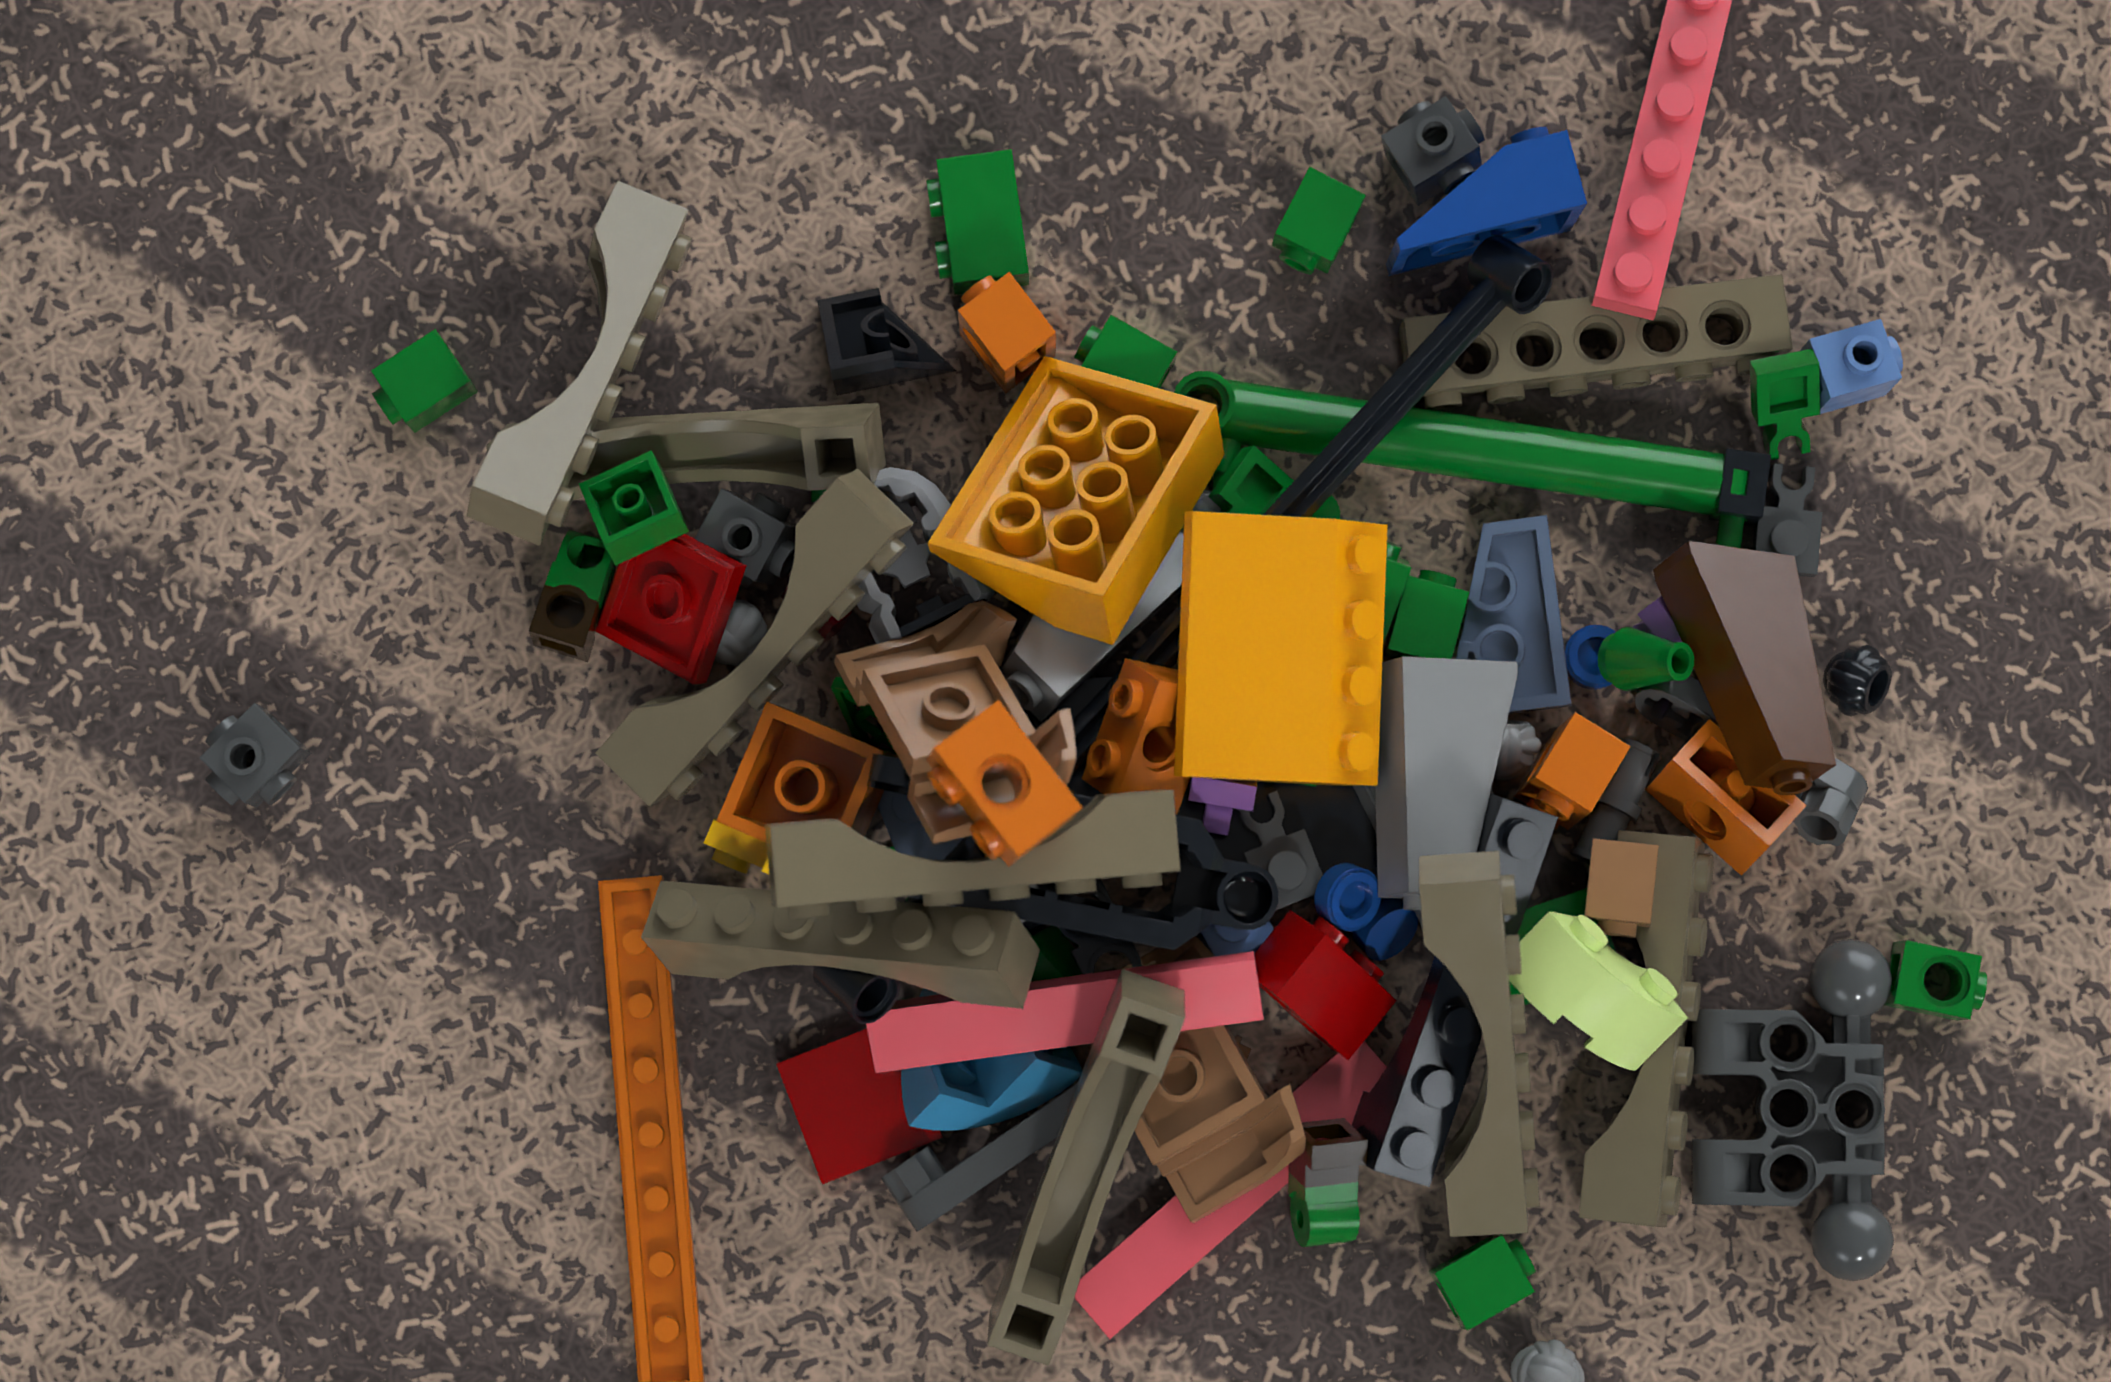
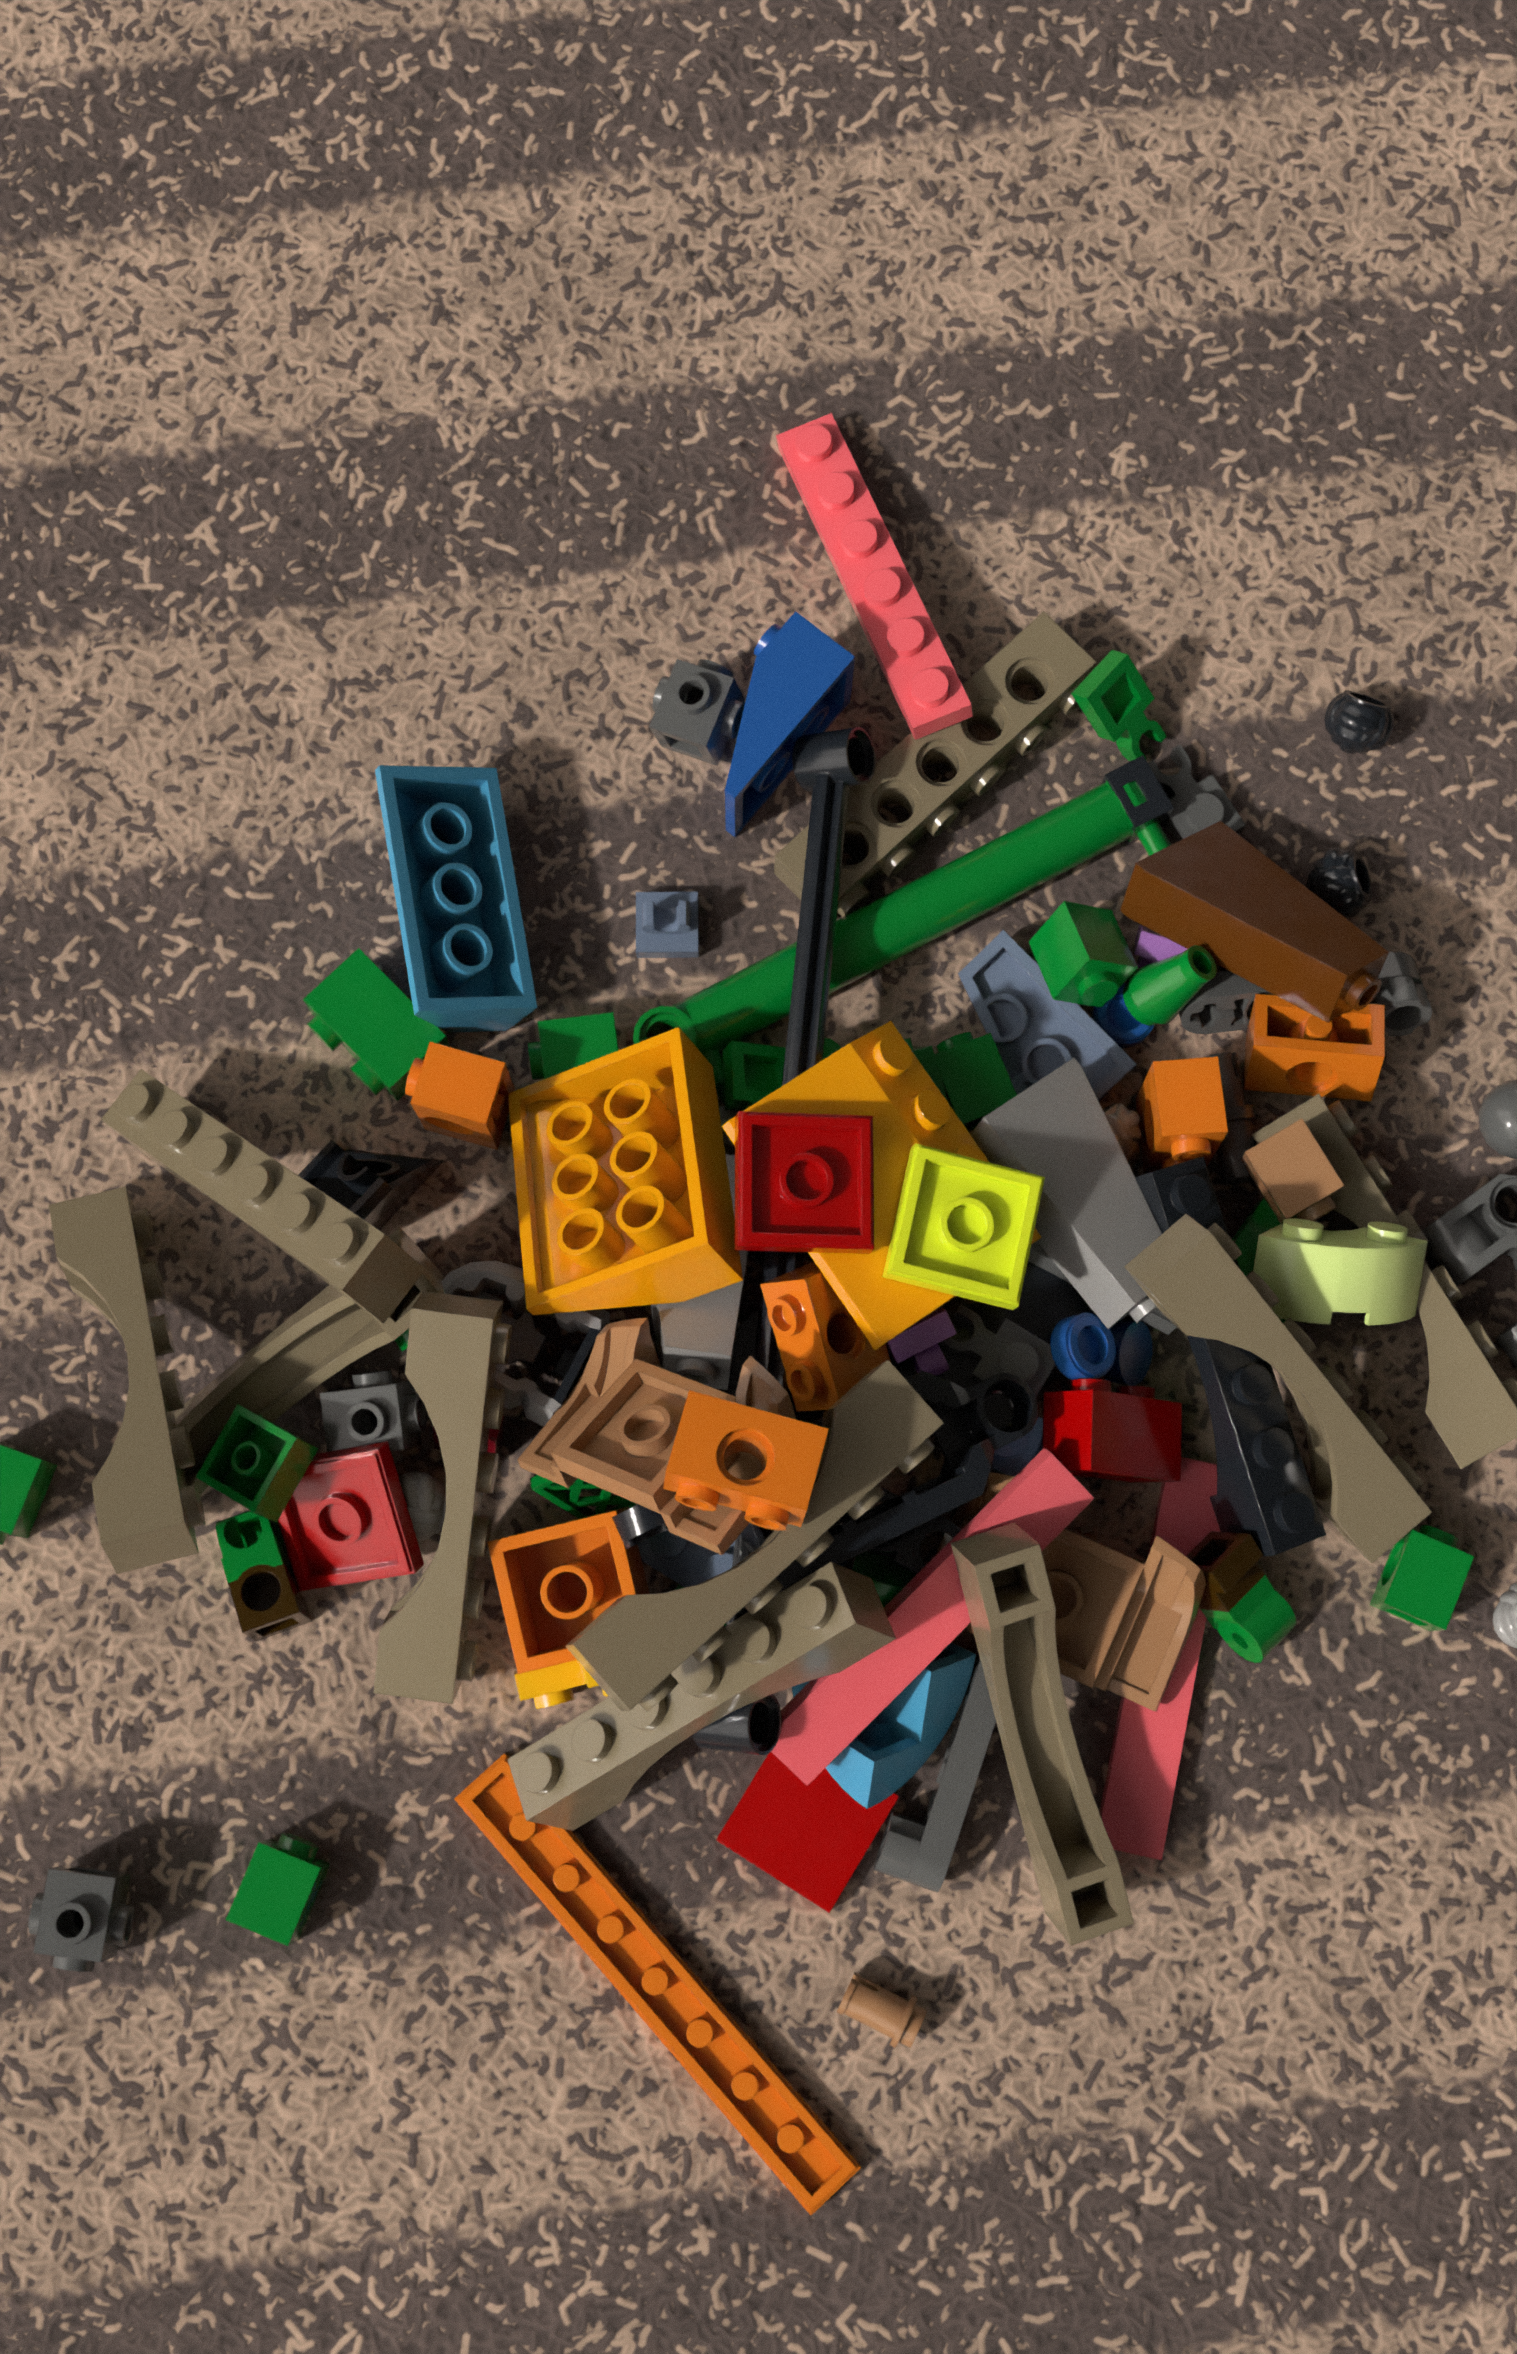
camera: 35 degrees left, 5 degrees down
green brick [1272,166,1366,274] -> none
medium blue brick [1800,319,1903,414] -> none
none -> dark tan arch [101,1069,425,1323]
none -> green brick [226,1832,330,1946]
none -> dark azure slope [375,765,537,1033]
none -> sand blue tile [636,892,699,958]
none -> red tile [735,1111,874,1254]
none -> medium nougat pin [837,1972,928,2048]
none -> neon yellow tile [882,1143,1045,1310]
none -> green brick [1029,901,1138,1008]
none -> black piece [1324,690,1394,754]

